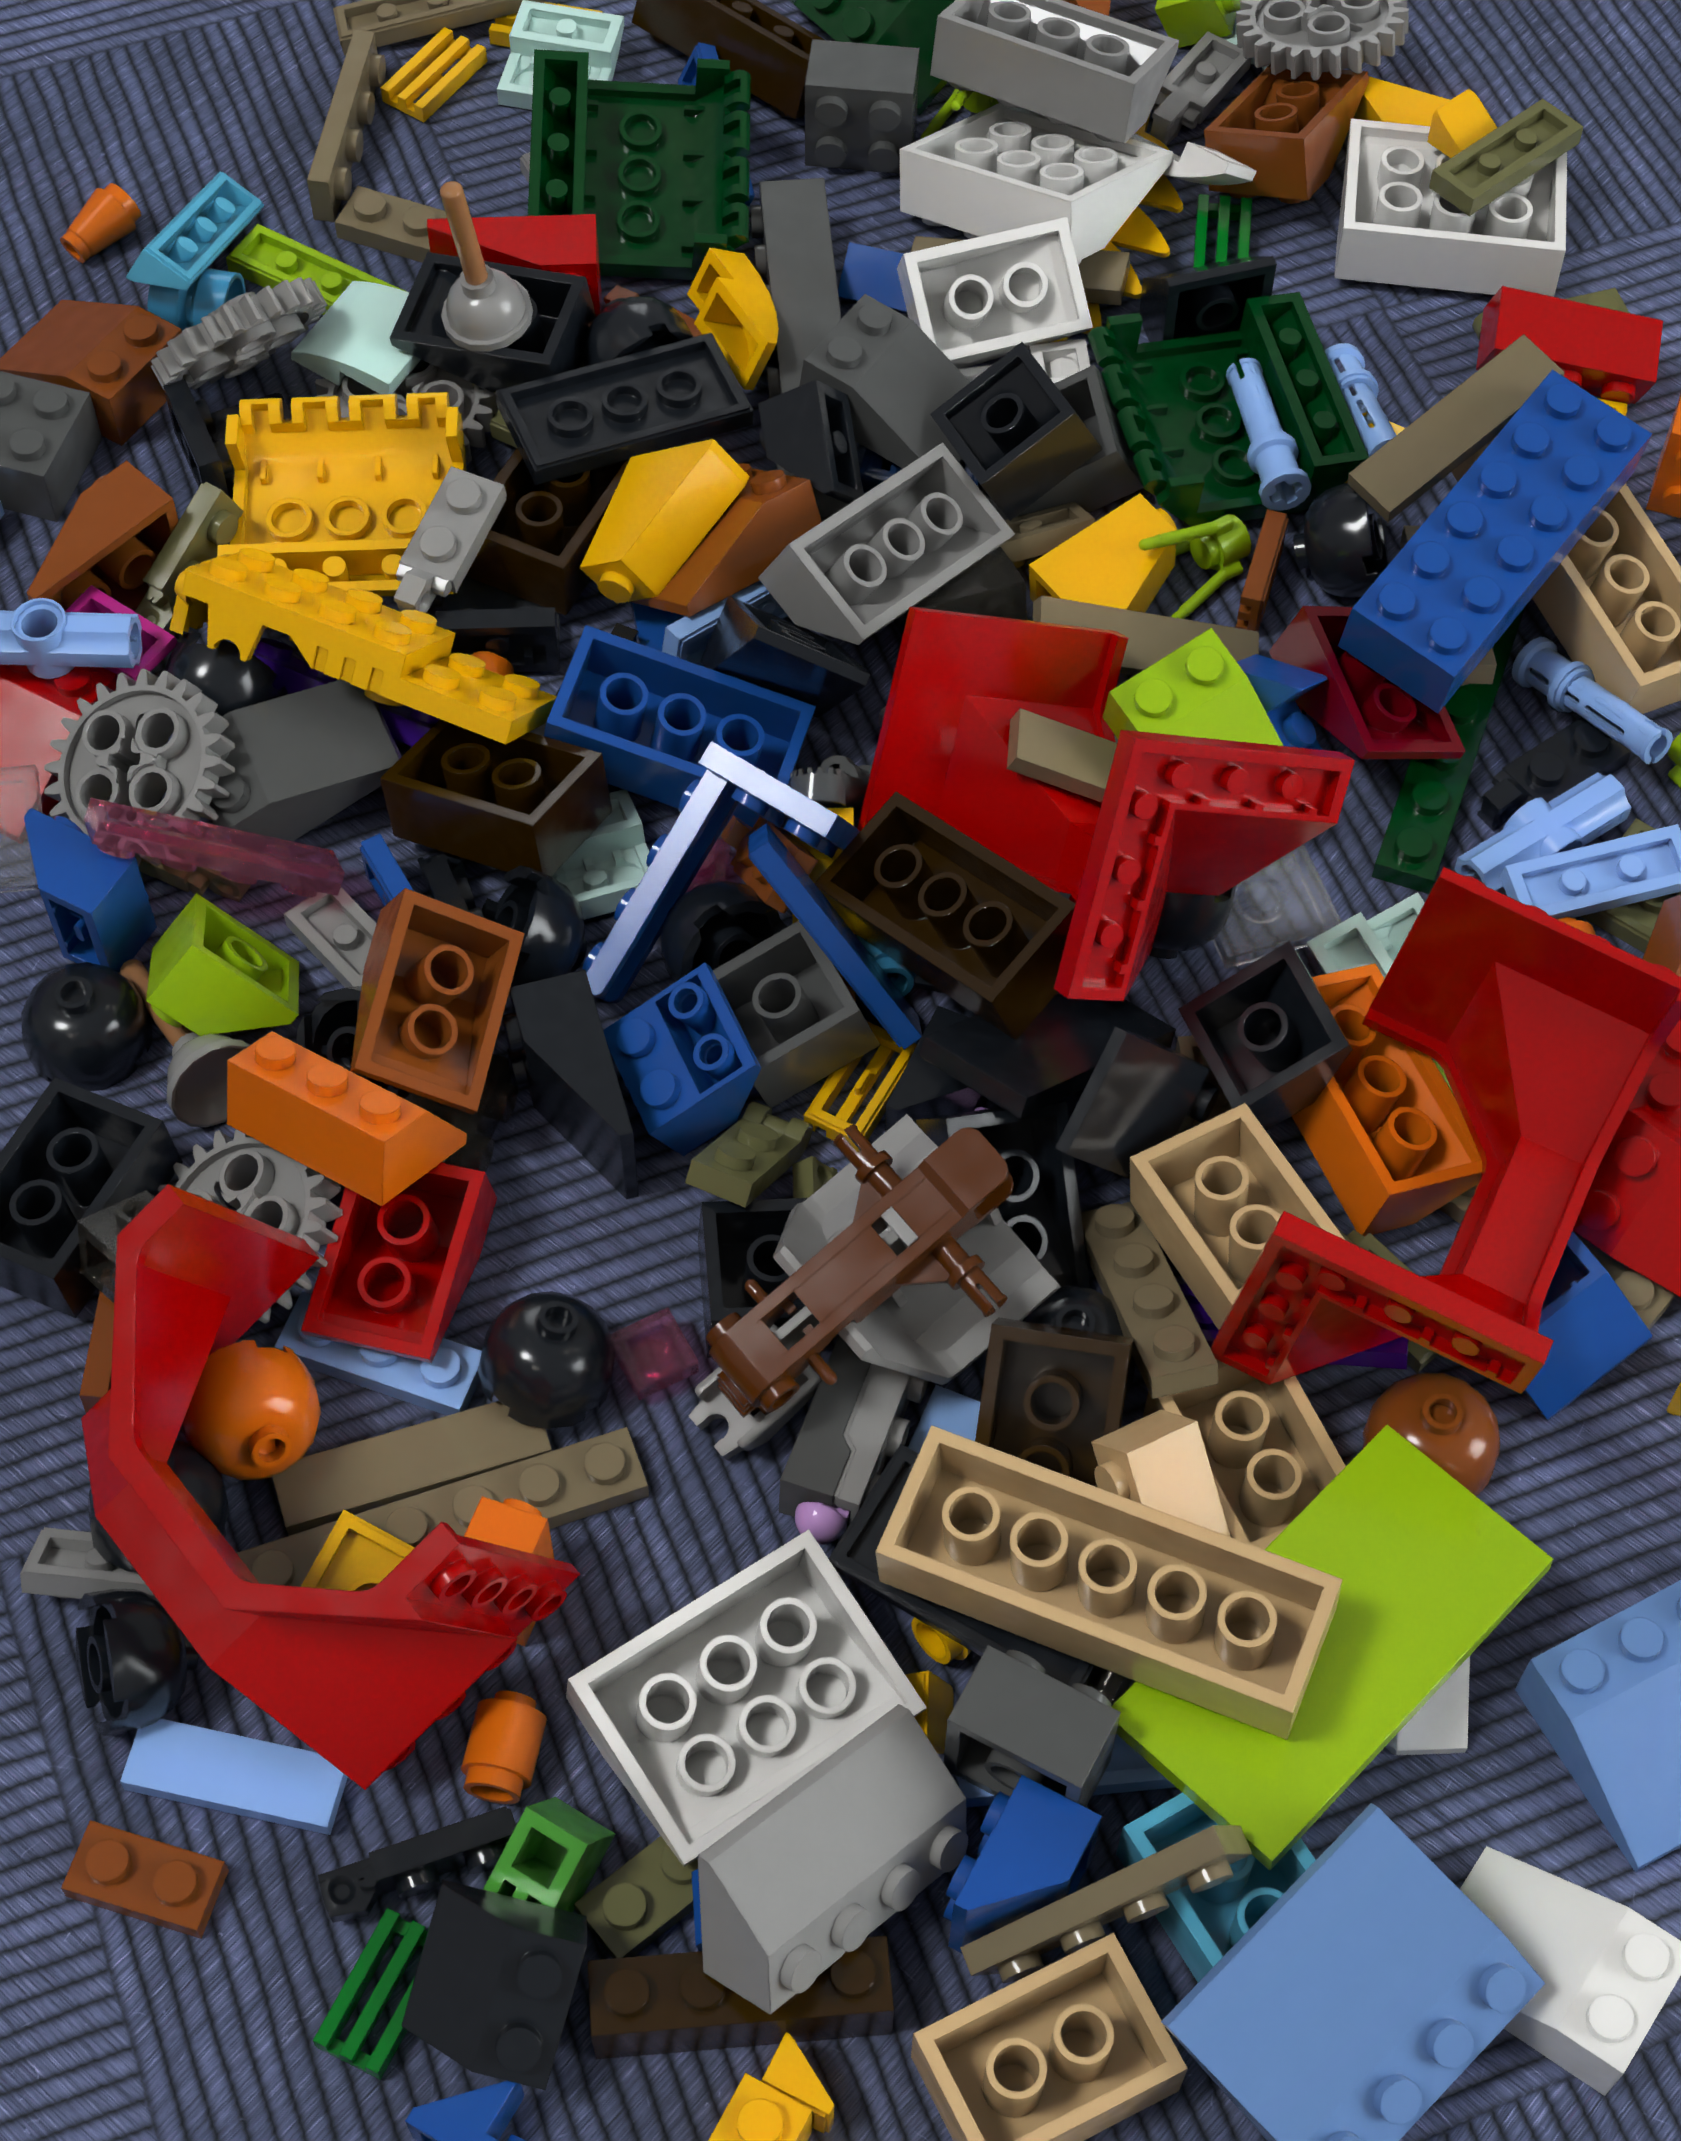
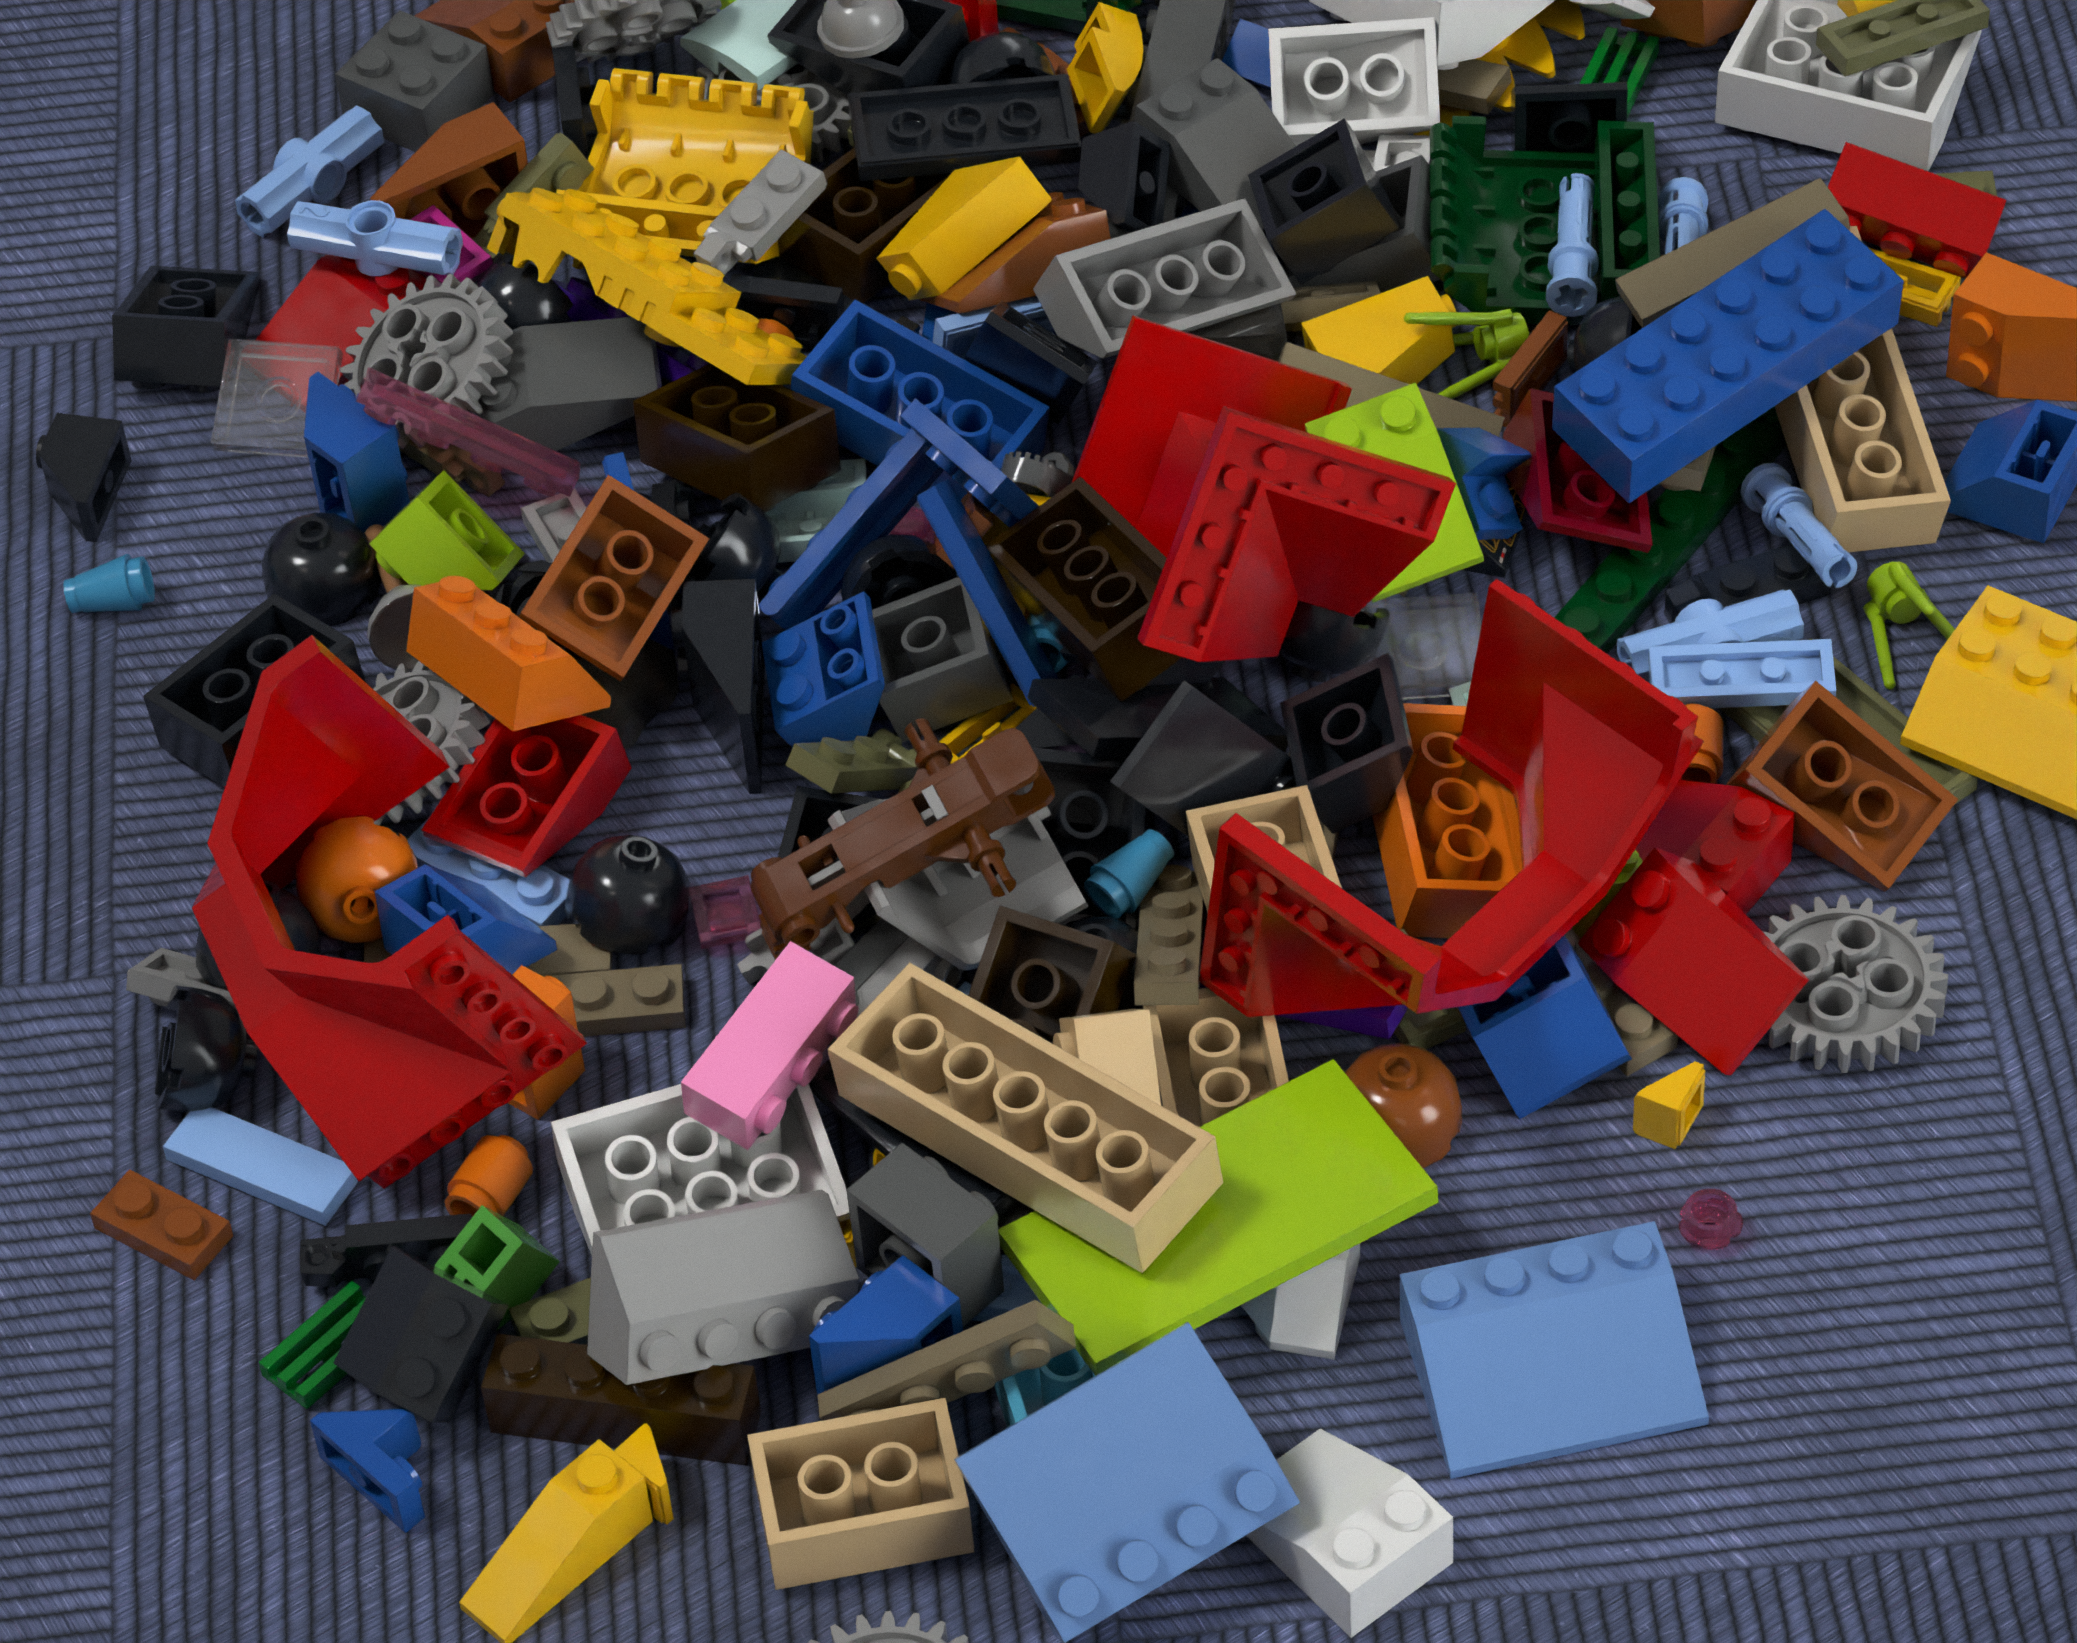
camera: 20 degrees right, 10 degrees down
none -> blue slope [375,864,557,974]
none -> bright pink brick [681,941,859,1150]
none -> dark azure cone [1084,829,1174,918]

